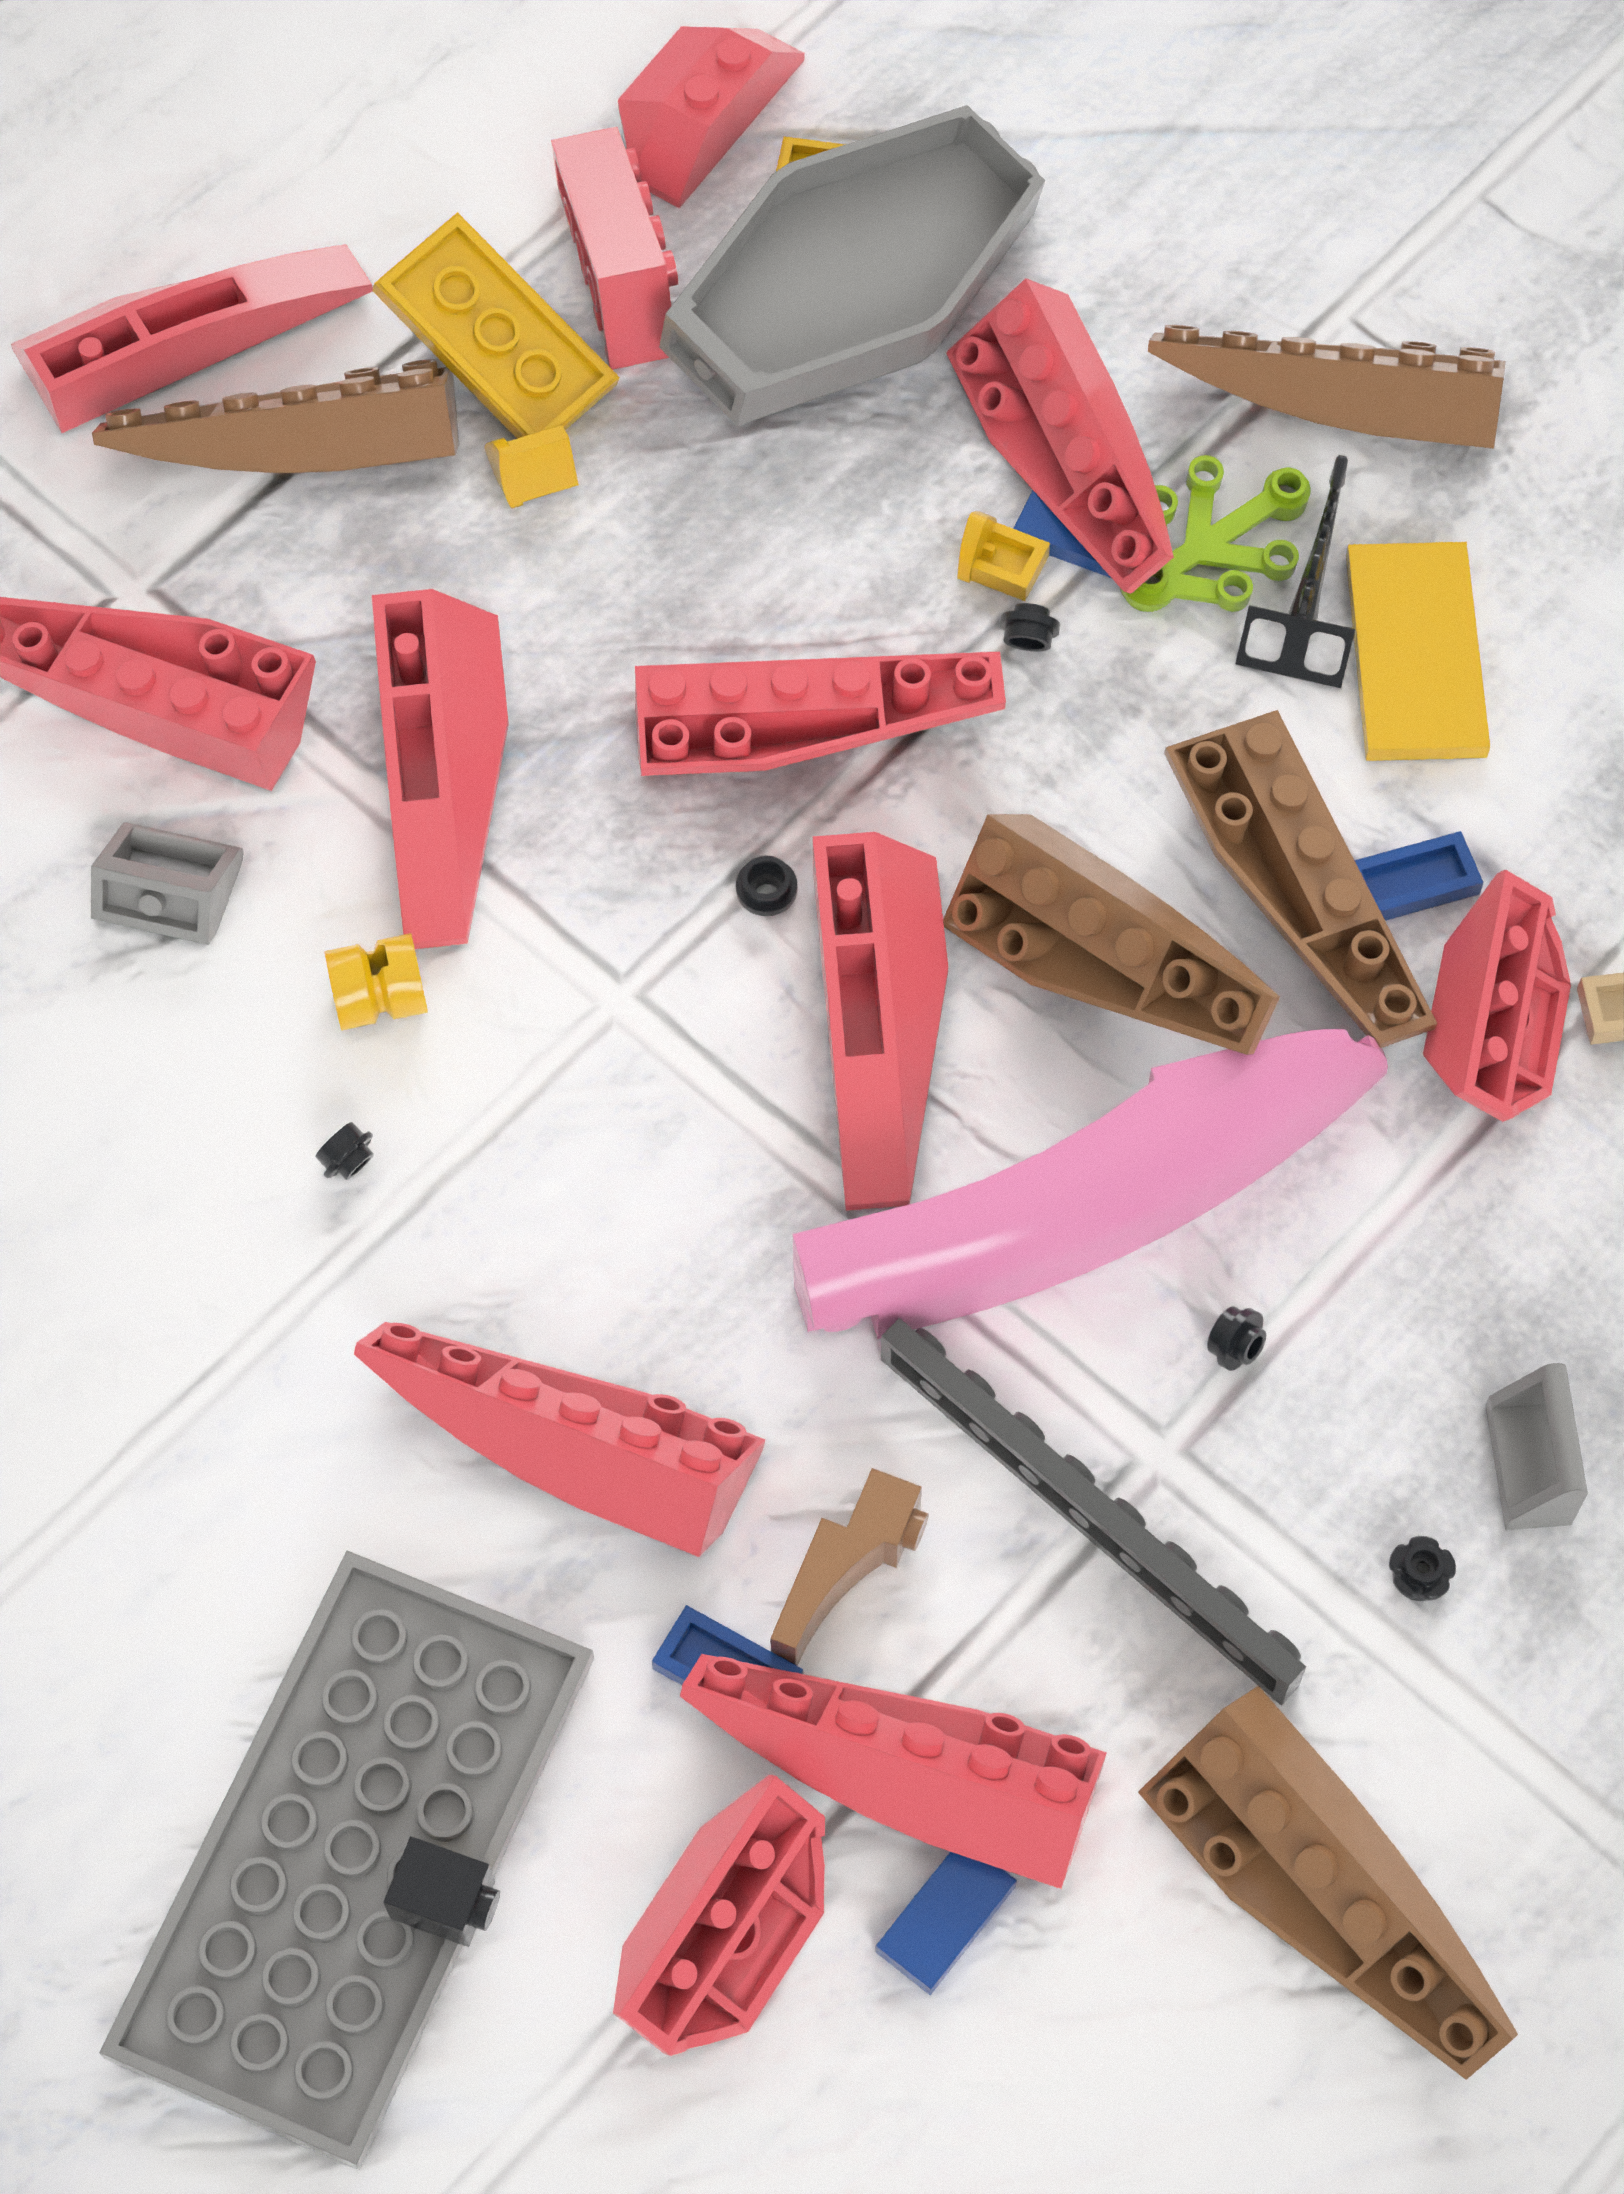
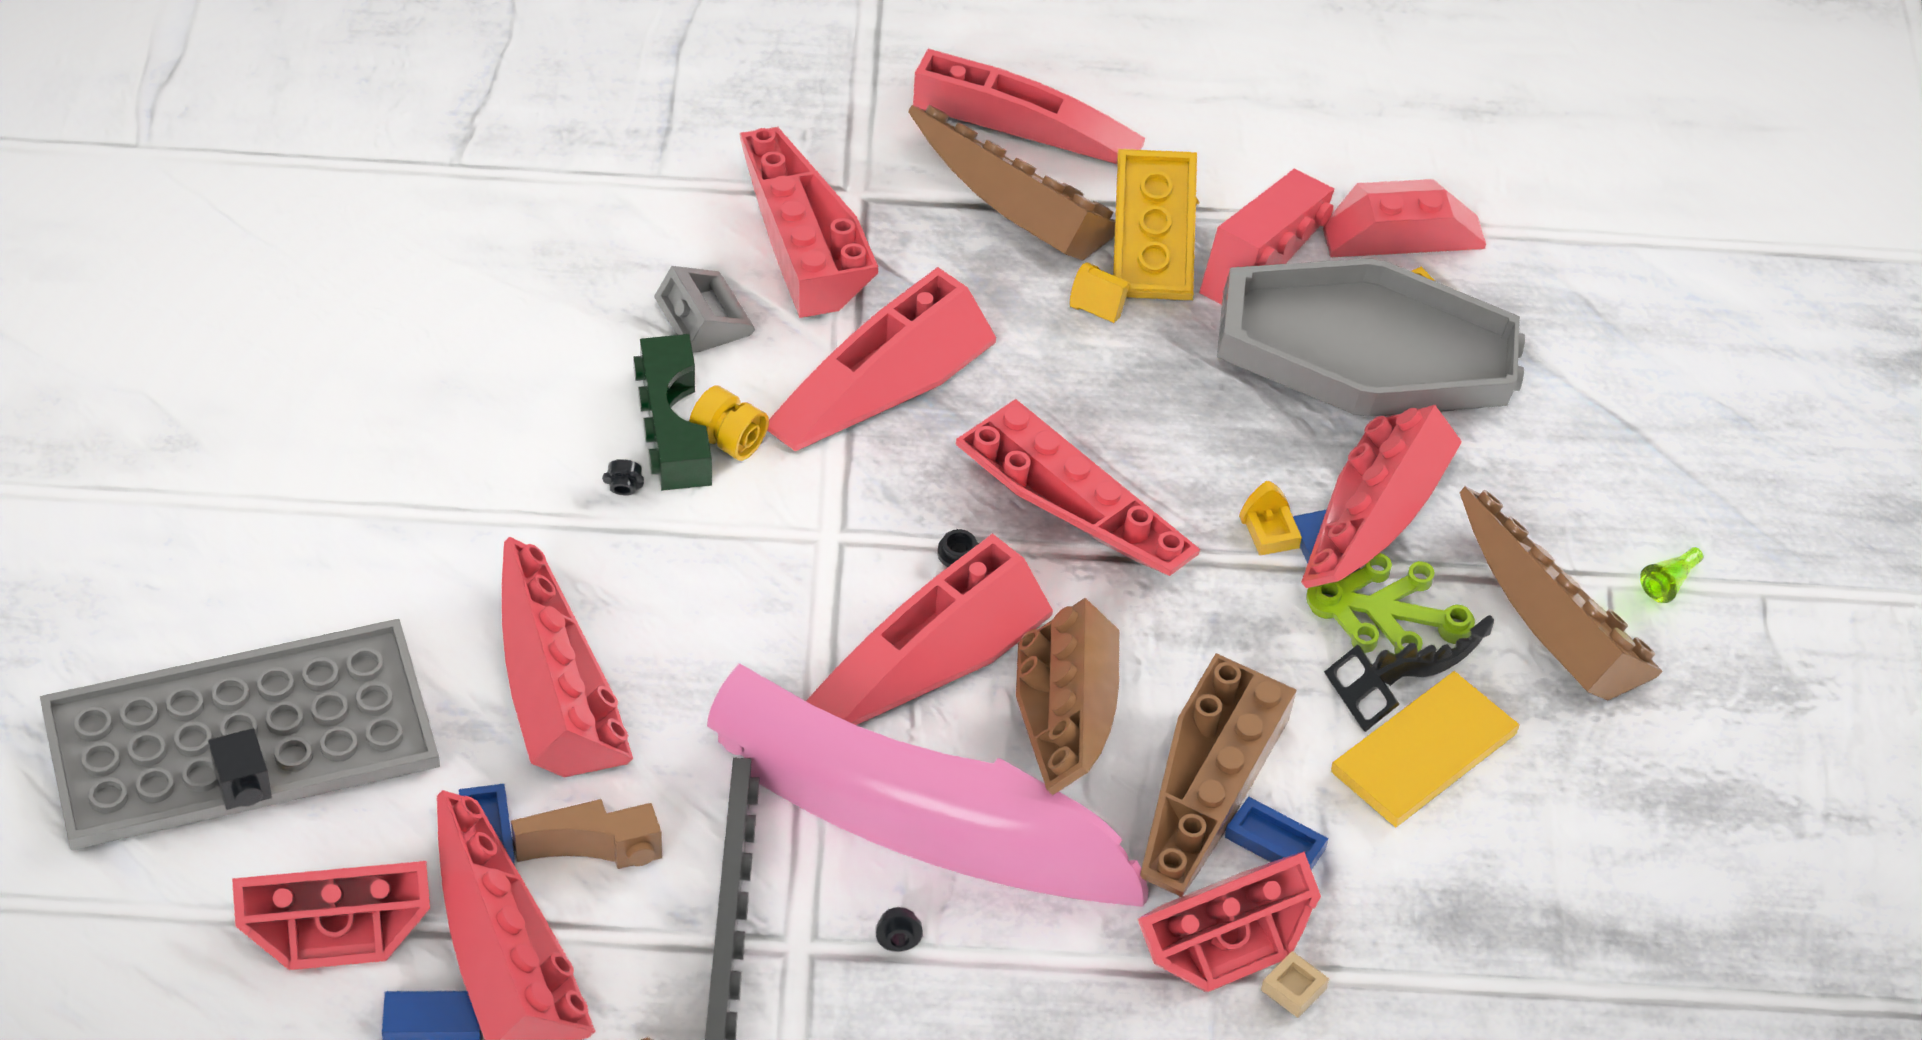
camera: 45 degrees right, 15 degrees down
black plate [1000,603,1060,652] -> none
none -> dark green arch [633,334,712,491]
none -> clear neon green cone [1640,547,1704,603]

